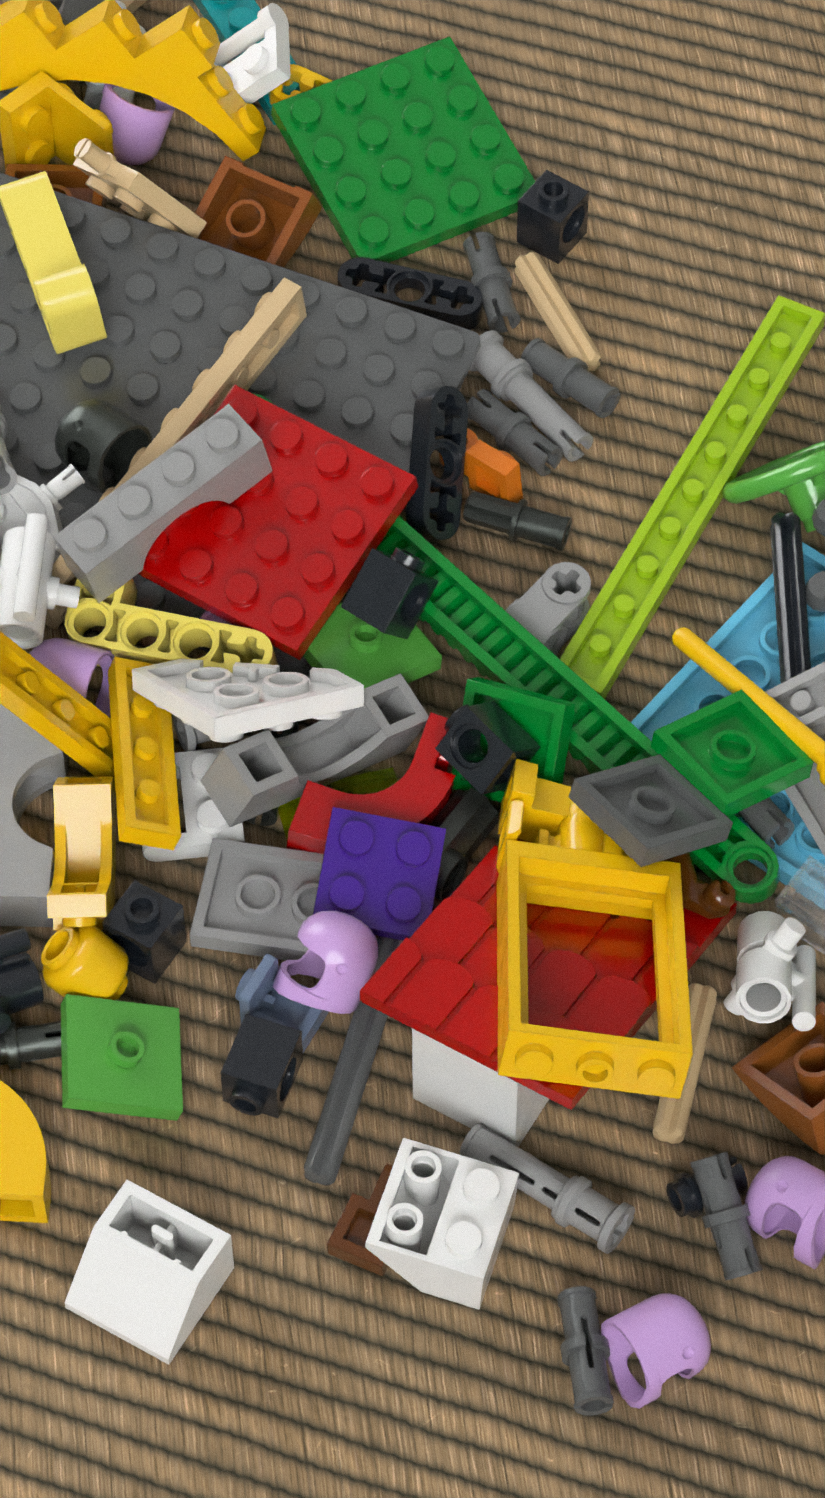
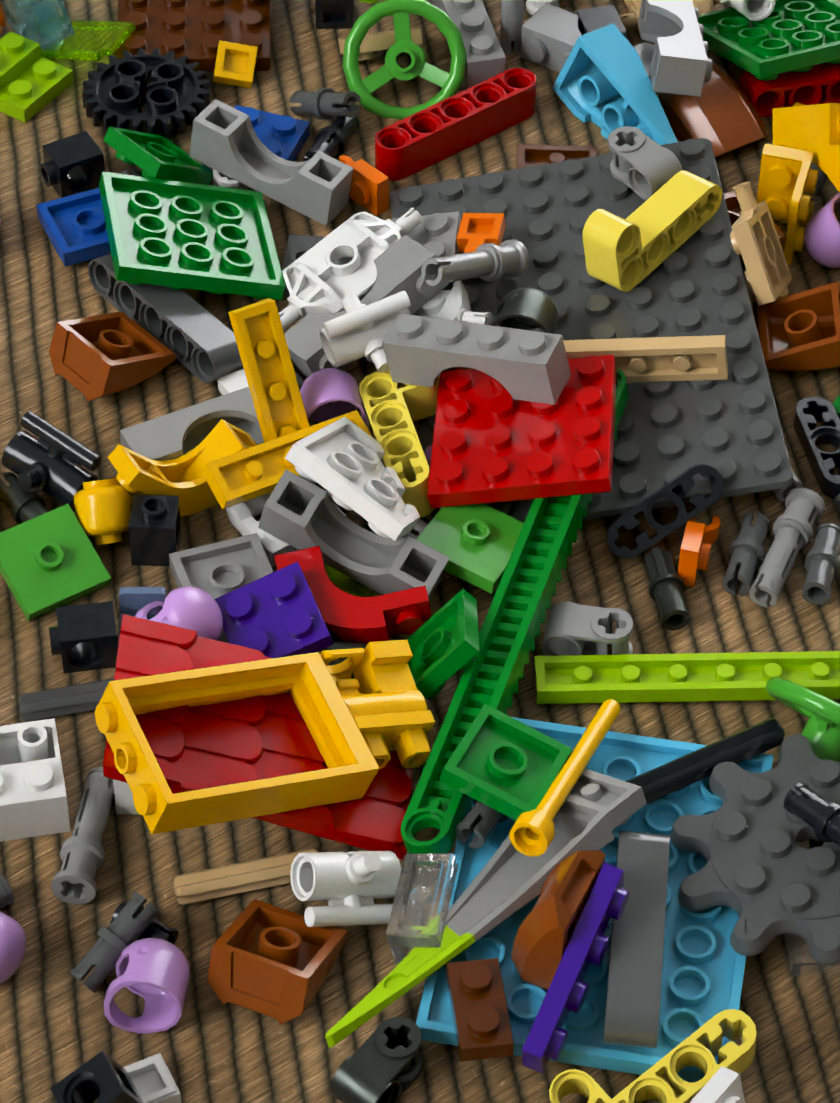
camera: 60 degrees right, 10 degrees down
black brick [341,547,439,639] -> none
black brick [435,701,541,795] -> none
dark grey plate [568,754,733,867] -> none
reddish brown arm [662,852,736,919] -> none

